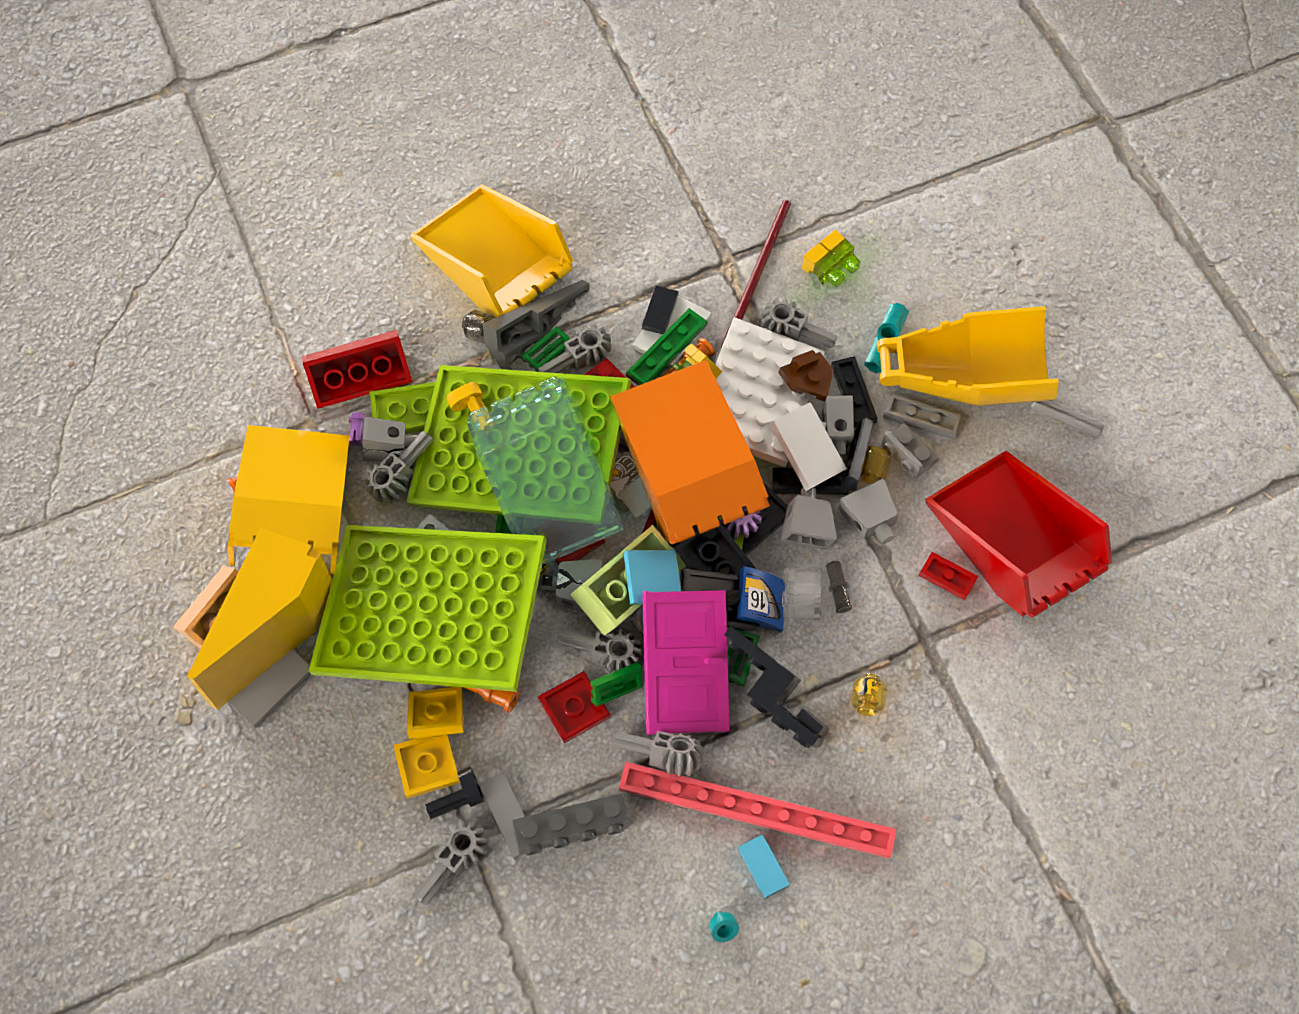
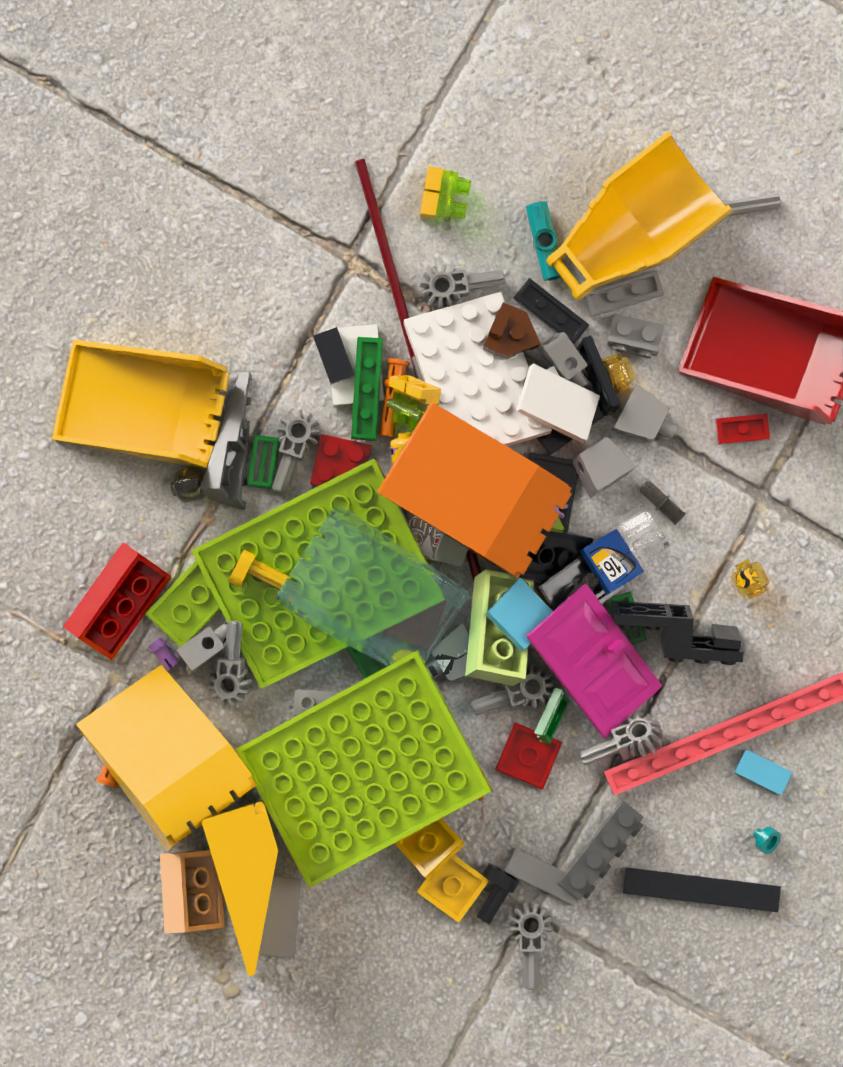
camera: 40 degrees left, 20 degrees up
none -> black tile [622,867,781,912]

